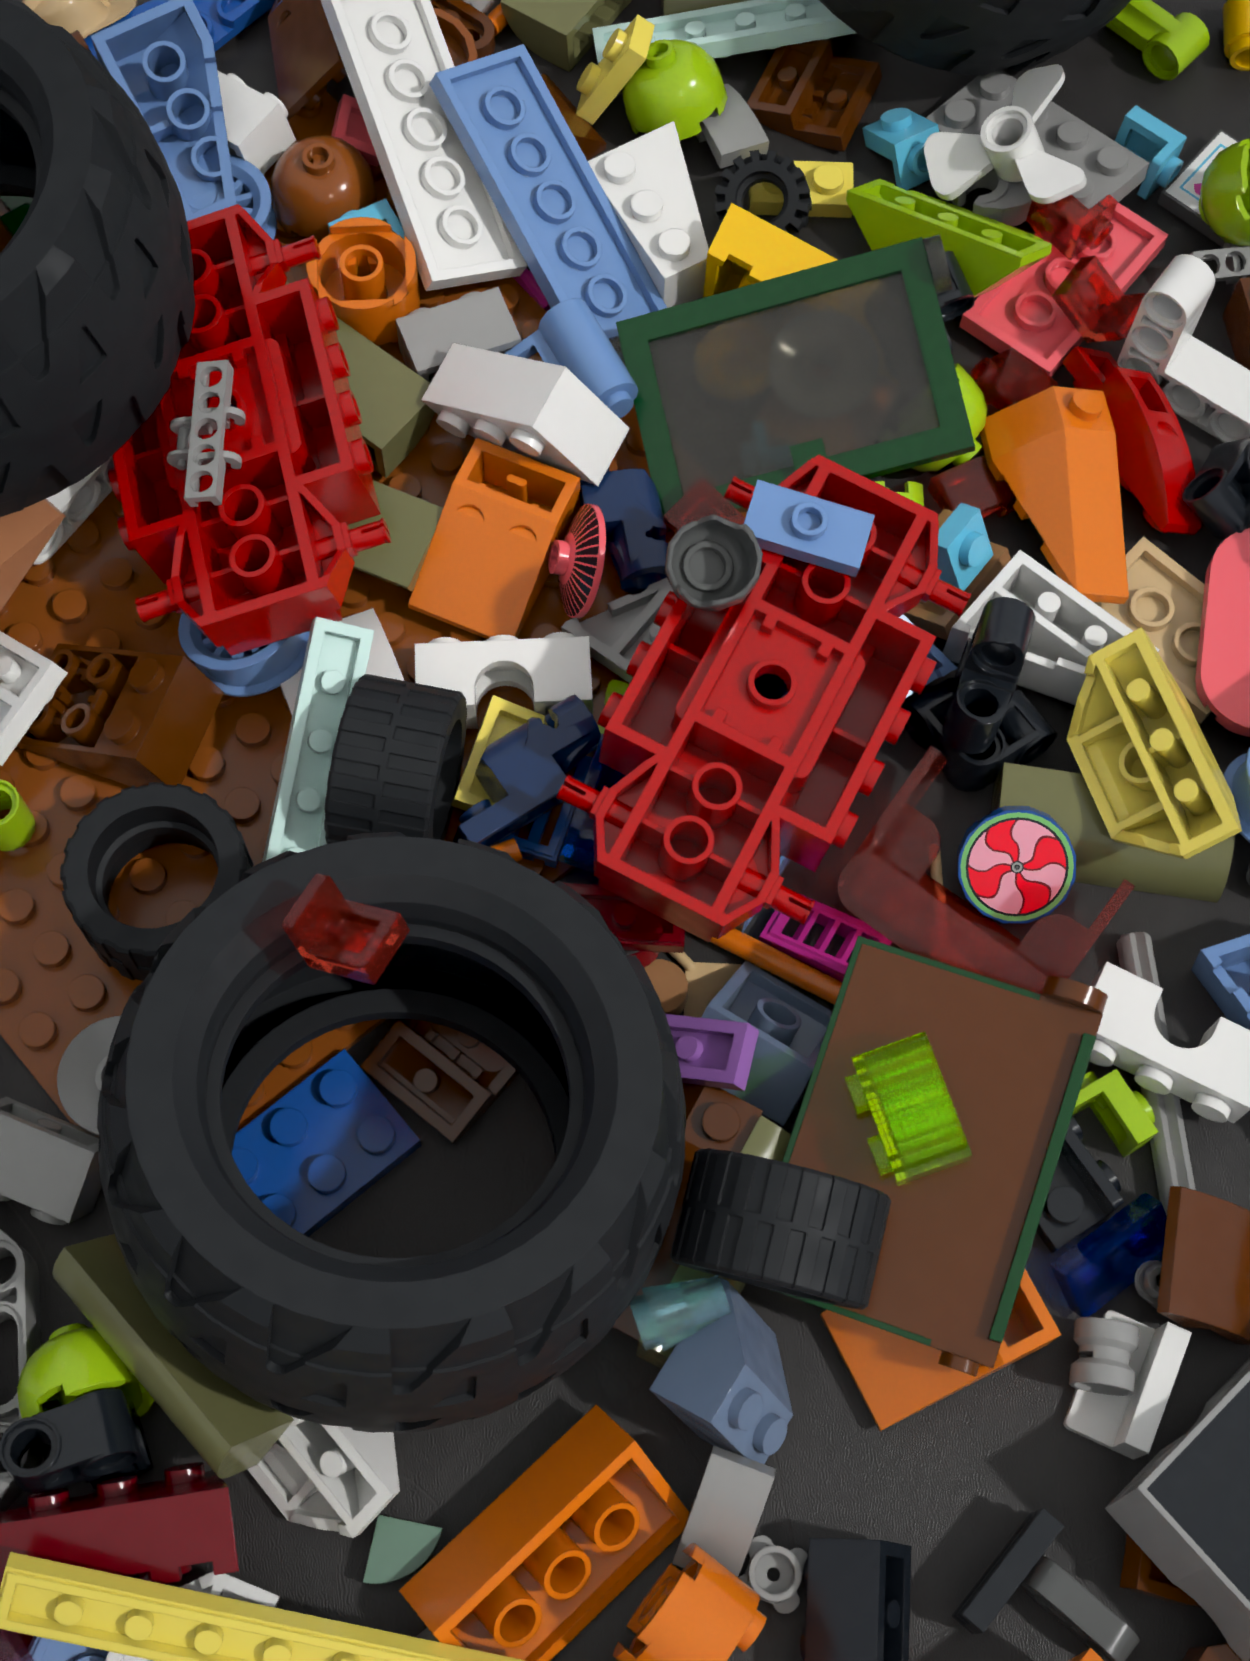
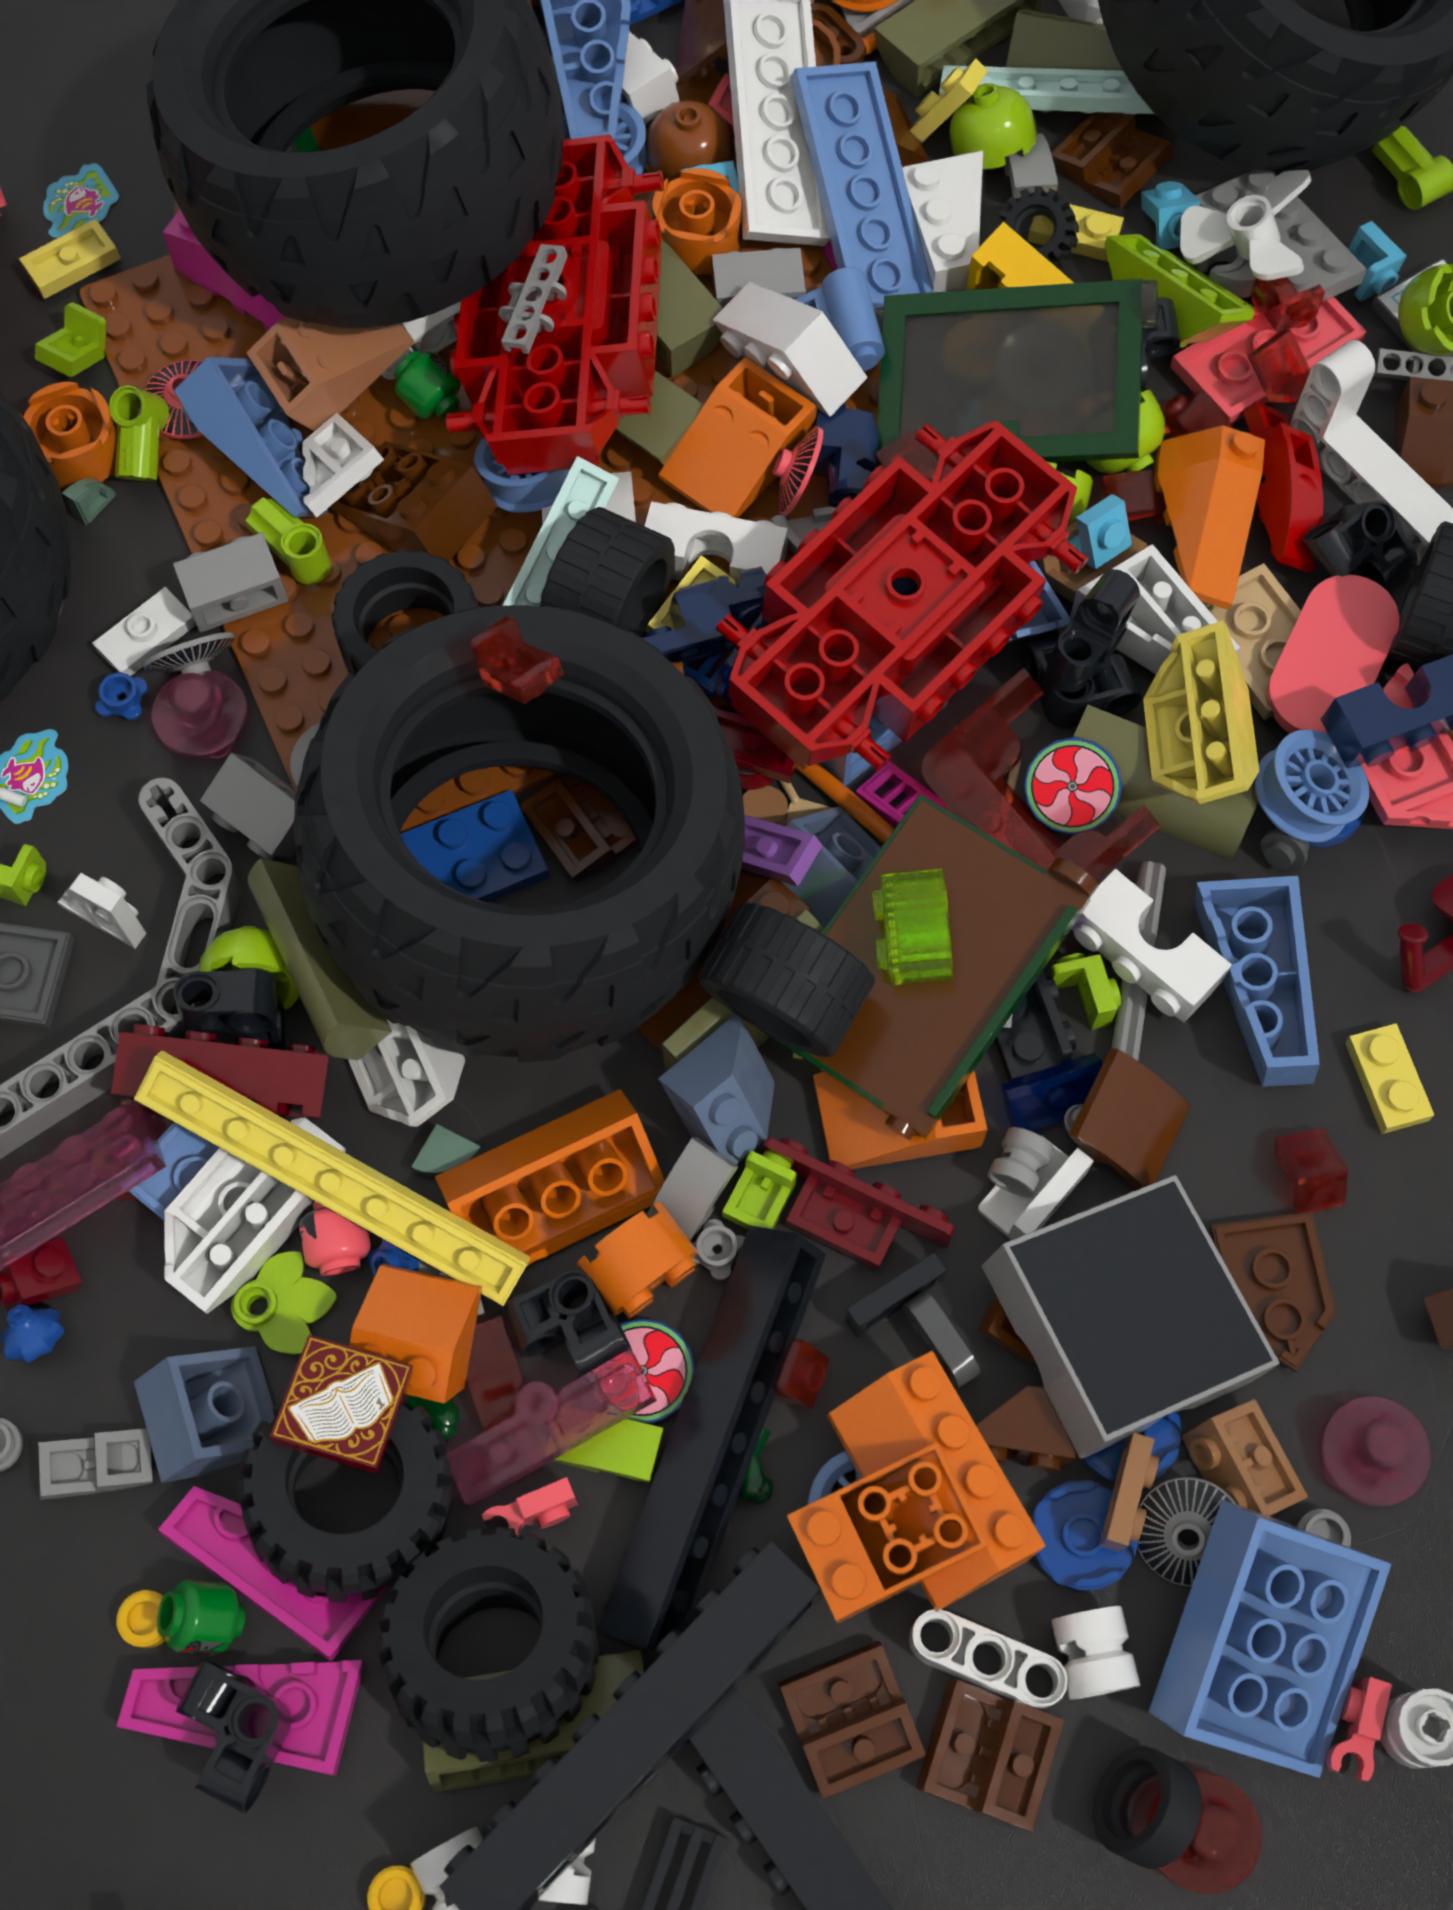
camera: 20 degrees right, 0 degrees up
clear light blue cone [630,1275,731,1352] -> none
dark grey hair [664,515,763,612] -> none
medium blue plate [744,479,875,577] -> none
none -> green head [394,351,461,420]
none -> lime bracket [722,1151,797,1229]
none -> dark red bracket [762,1137,955,1271]

